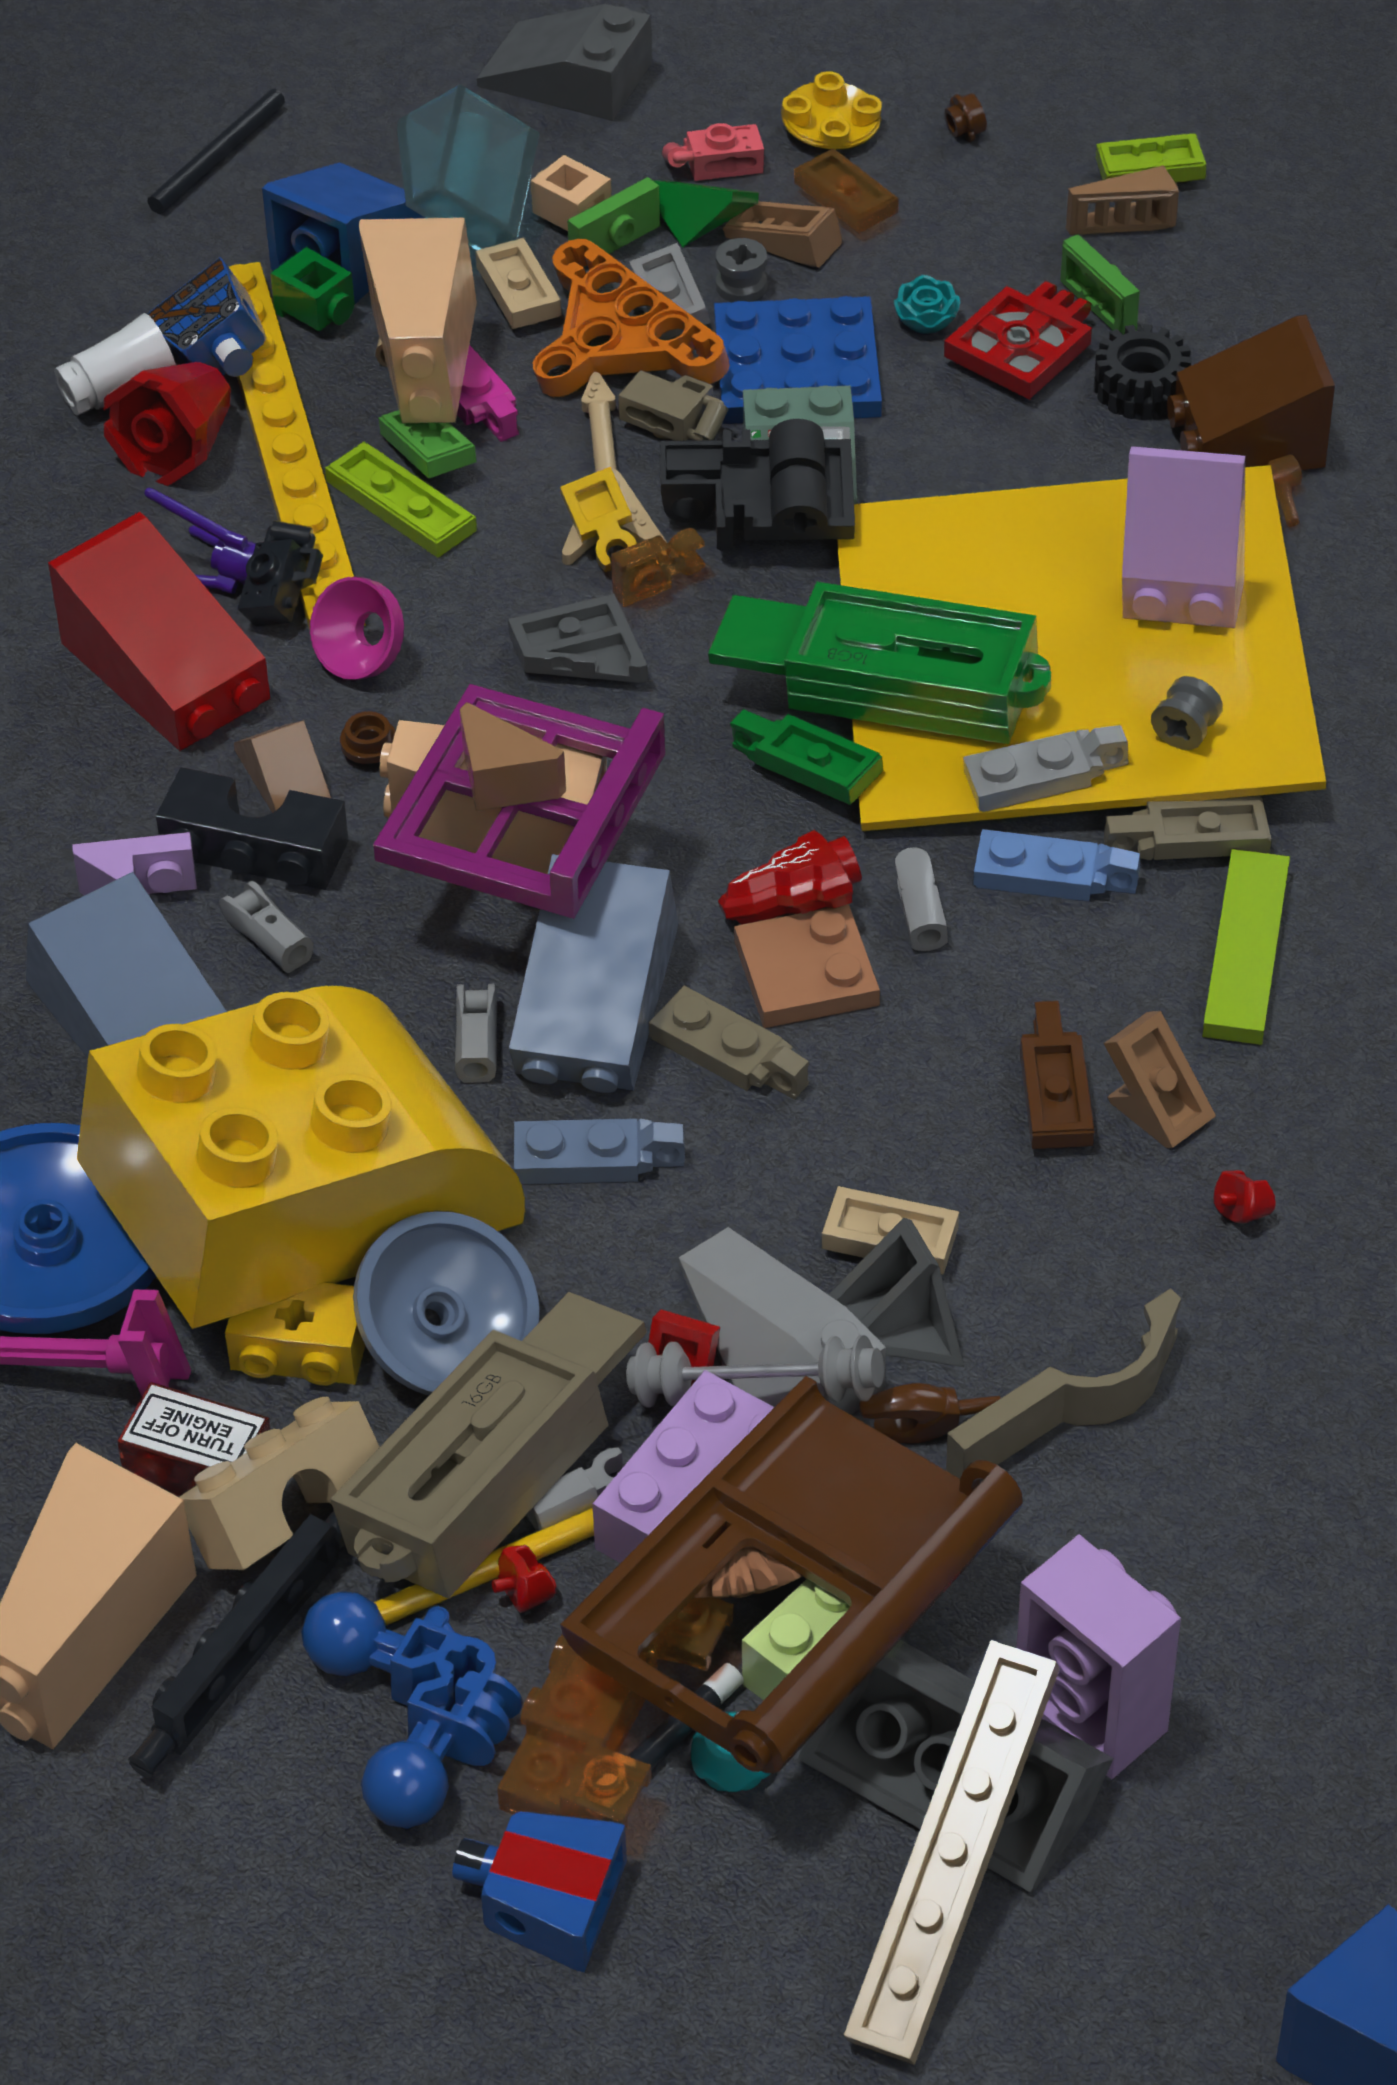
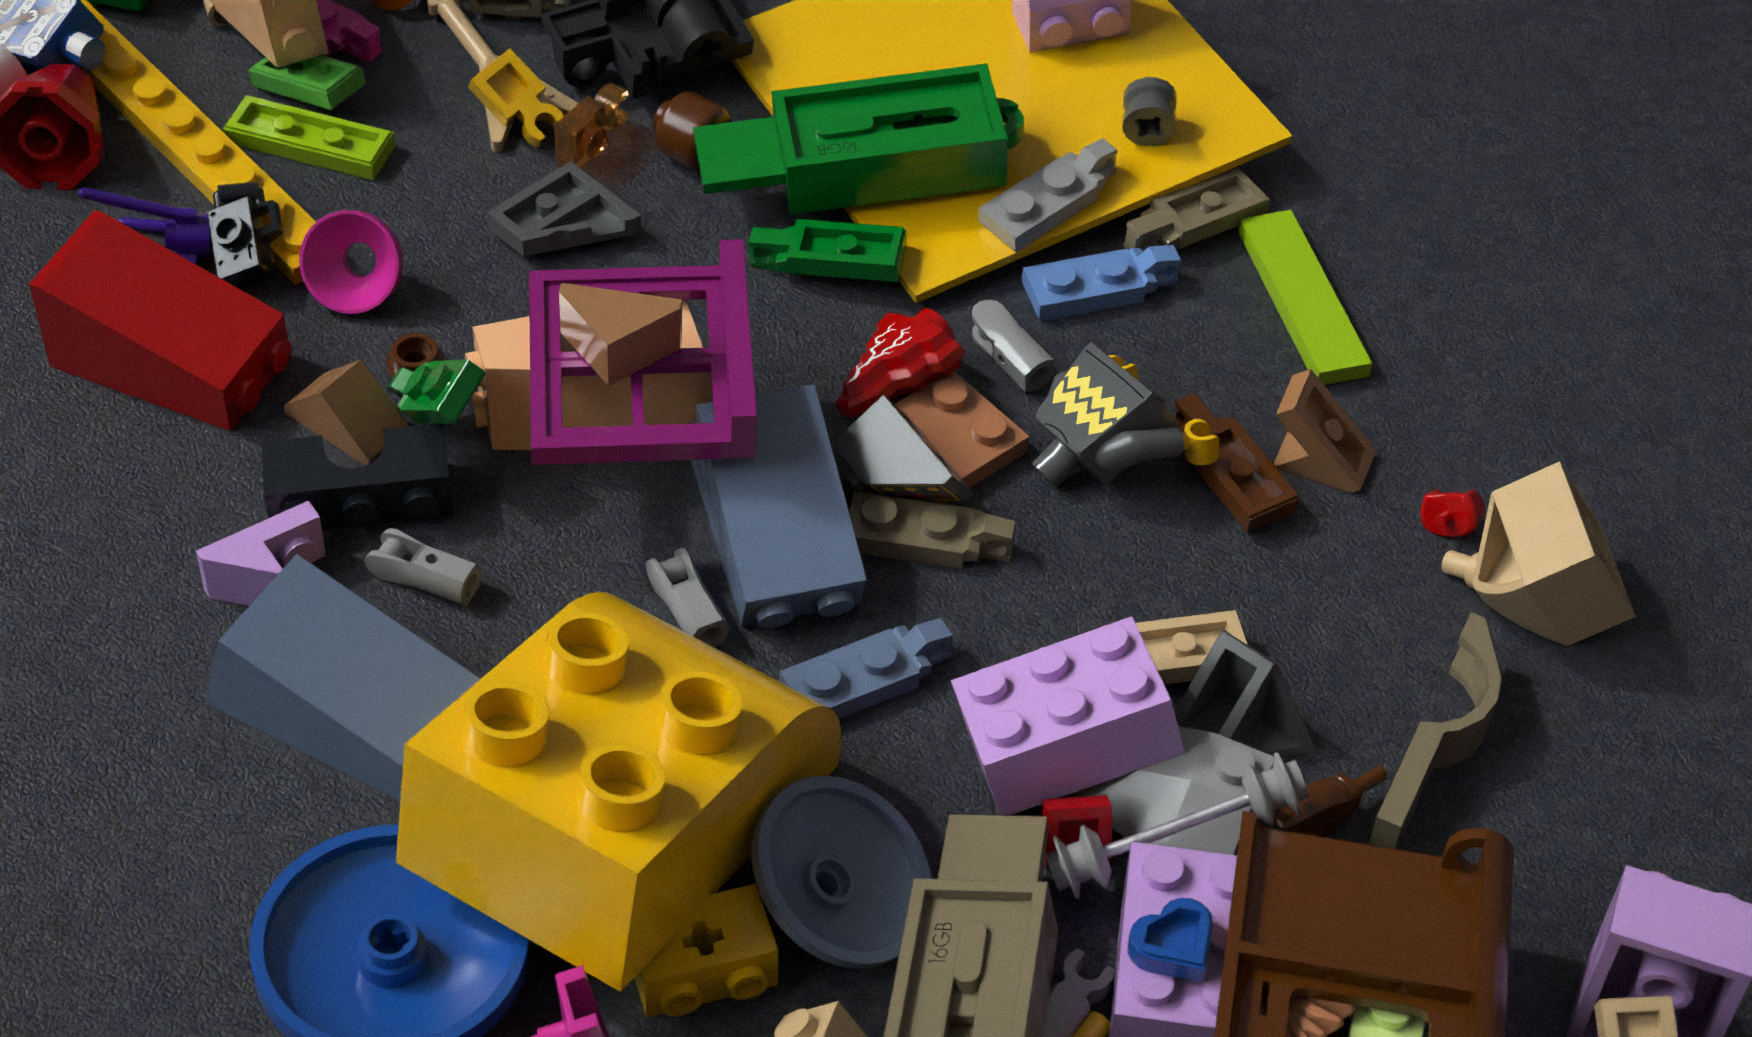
camera: 30 degrees left, 0 degrees up
none -> green hinge [386,359,486,424]
none -> reddish brown head [653,91,732,171]
none -> slope [831,395,974,502]
none -> lavender brick [951,616,1185,816]
none -> dark grey torso [1032,342,1219,488]
none -> blue tile [1127,898,1213,983]
none -> tan piece [1442,461,1636,646]

